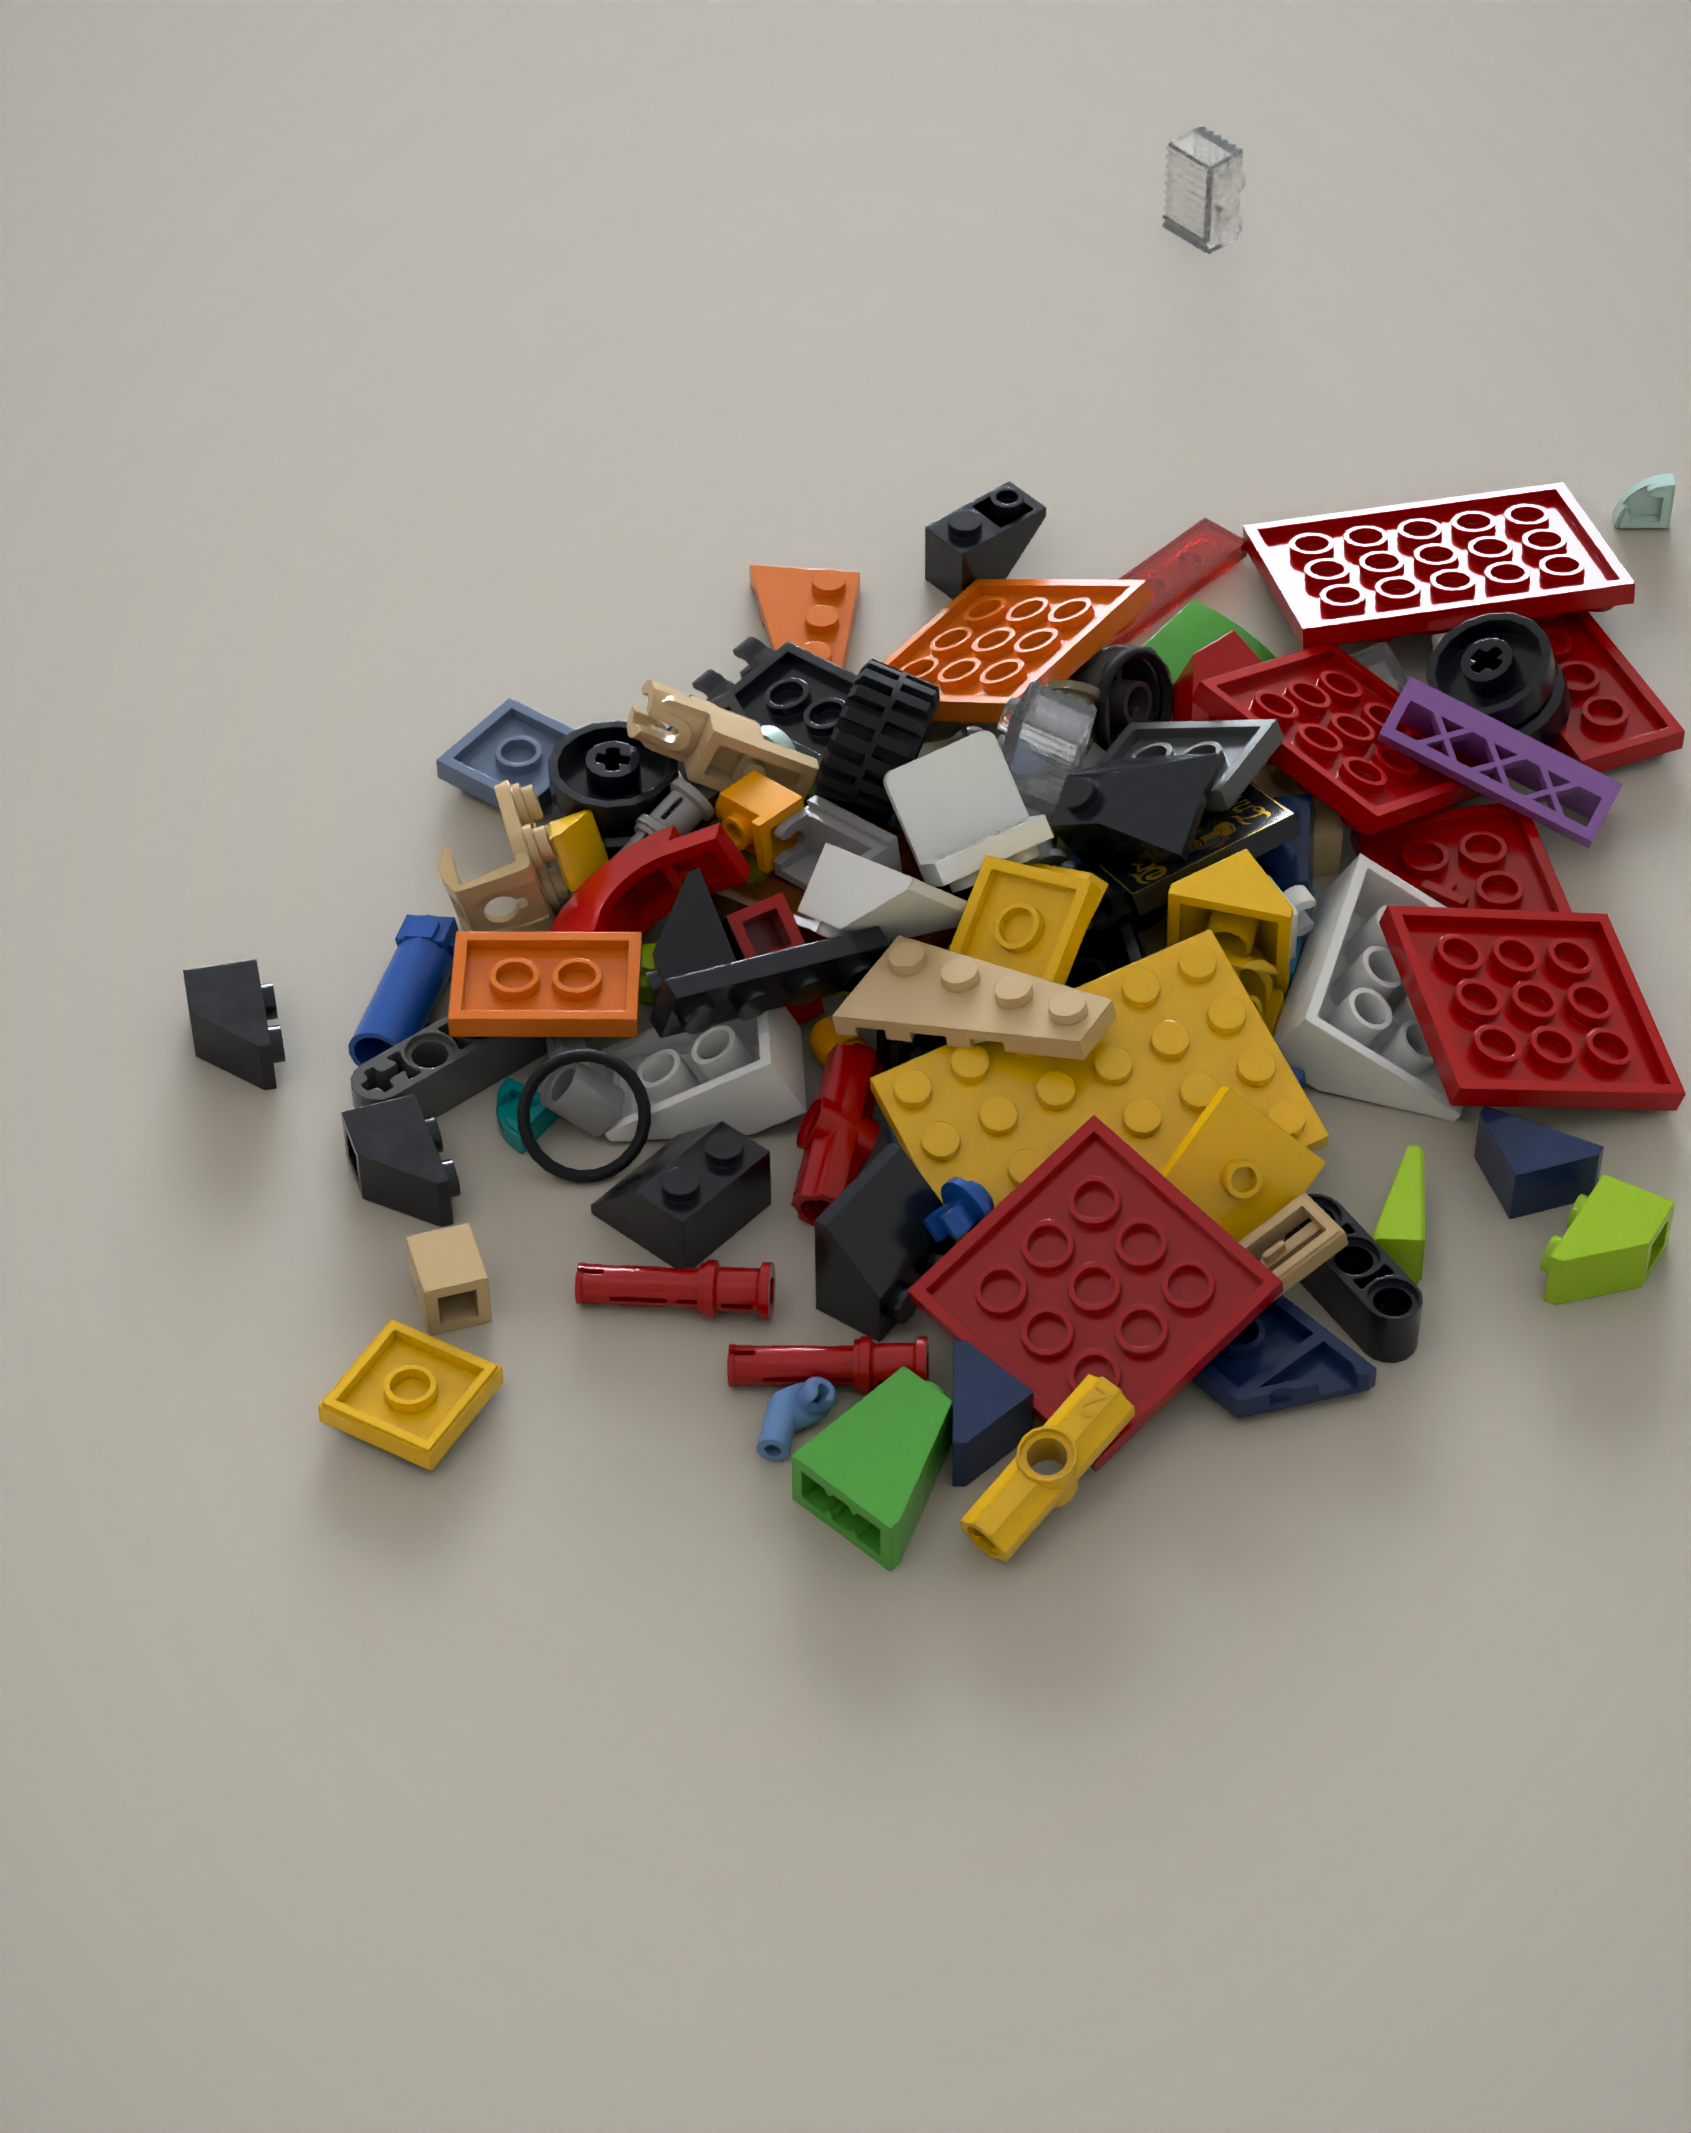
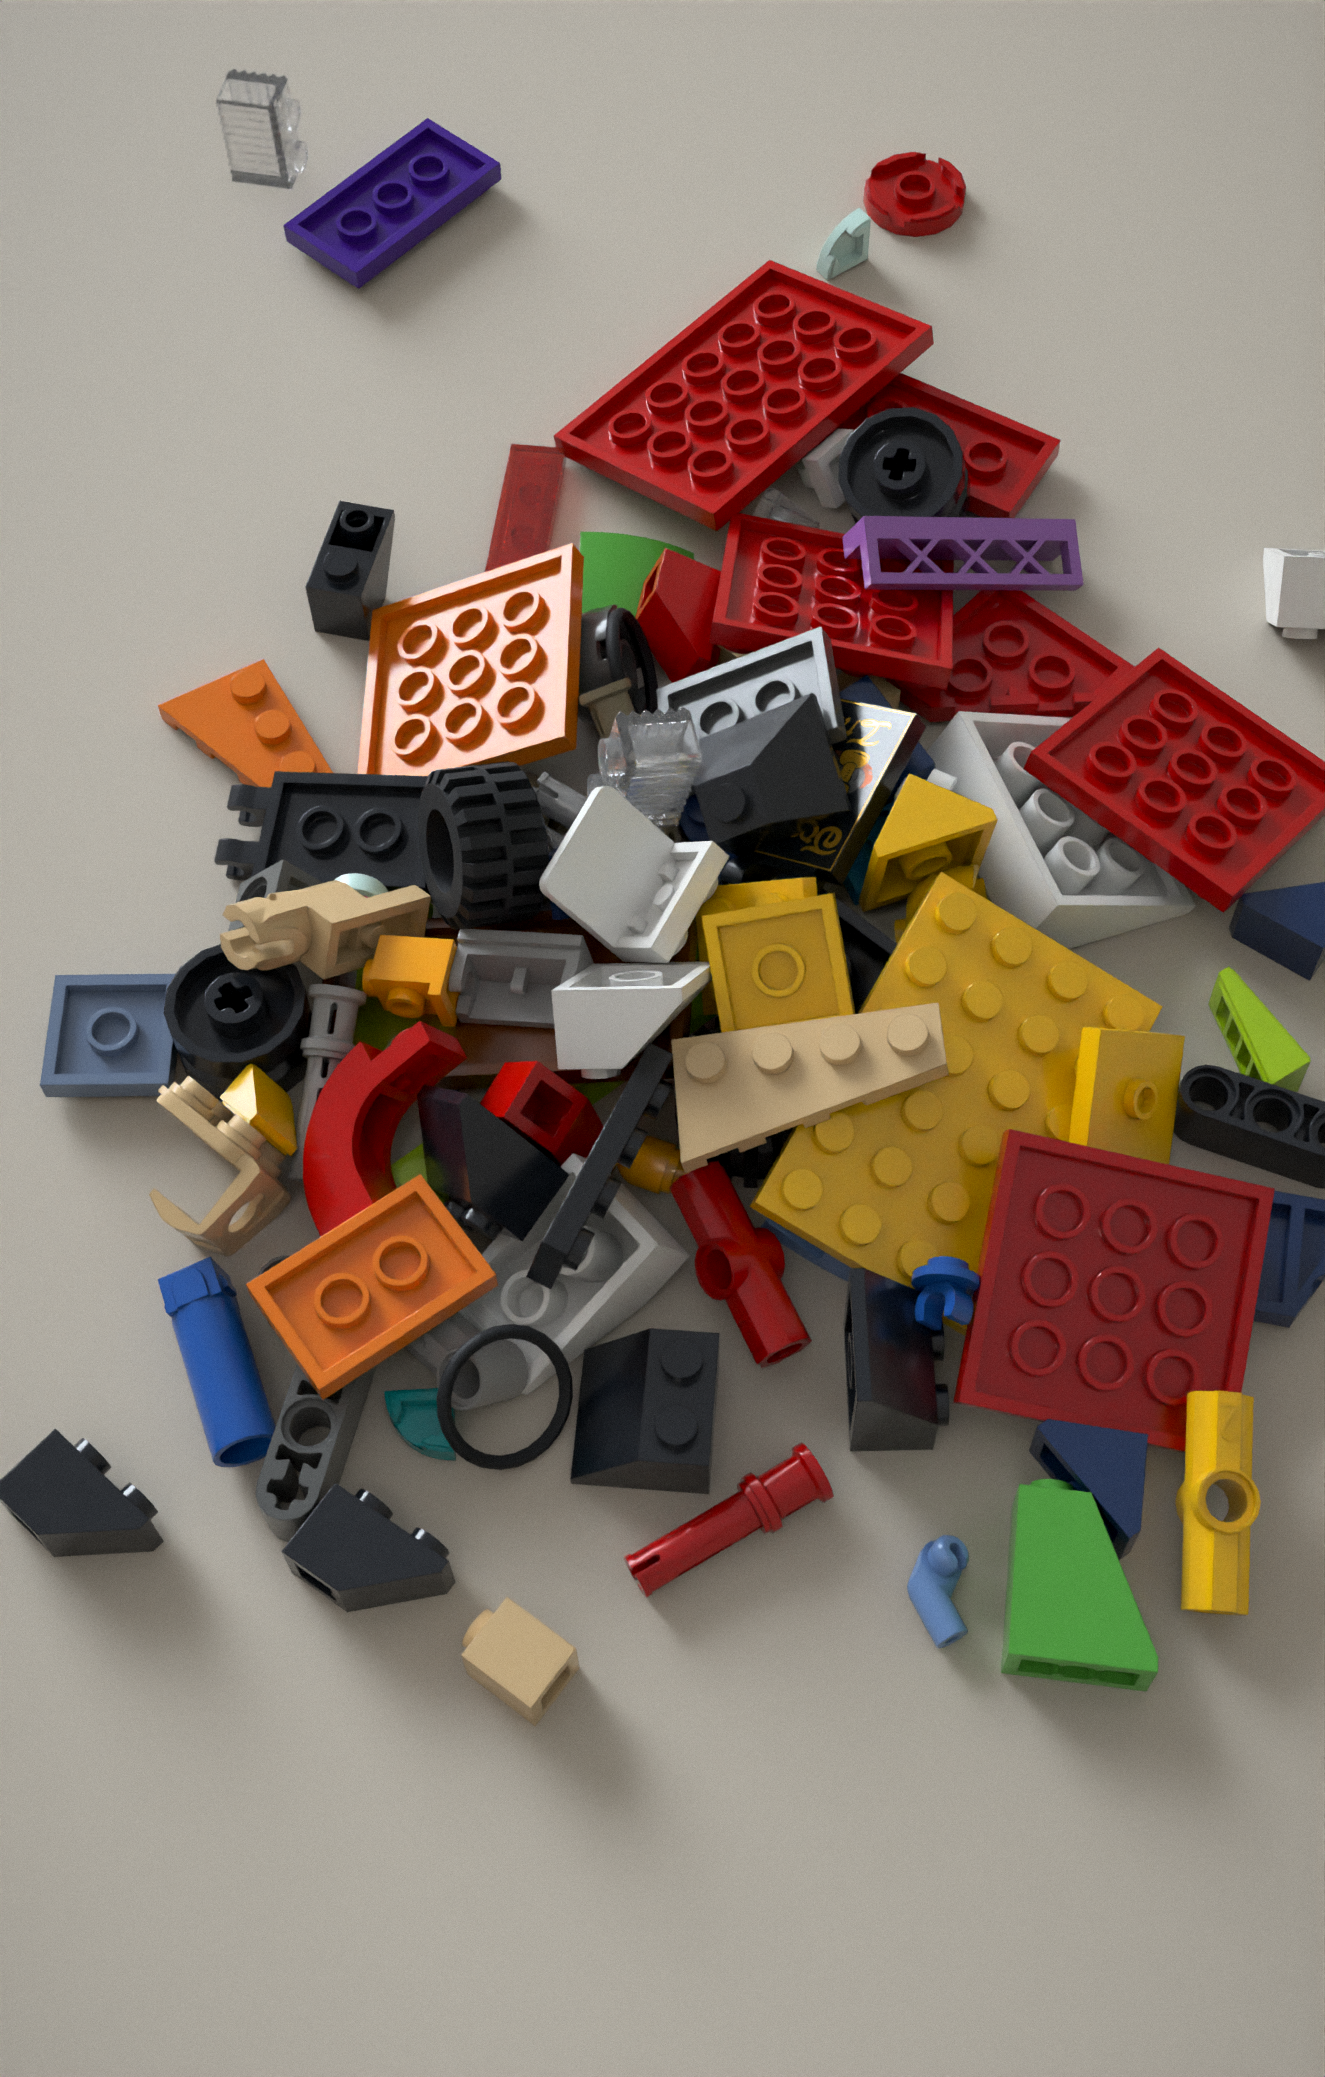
camera: 35 degrees left, 15 degrees up
yellow plate [318,1319,504,1471] -> none
red pin [727,1336,929,1396] -> none
tan tile [1239,1192,1349,1301] -> none
none -> dark purple plate [283,118,502,289]

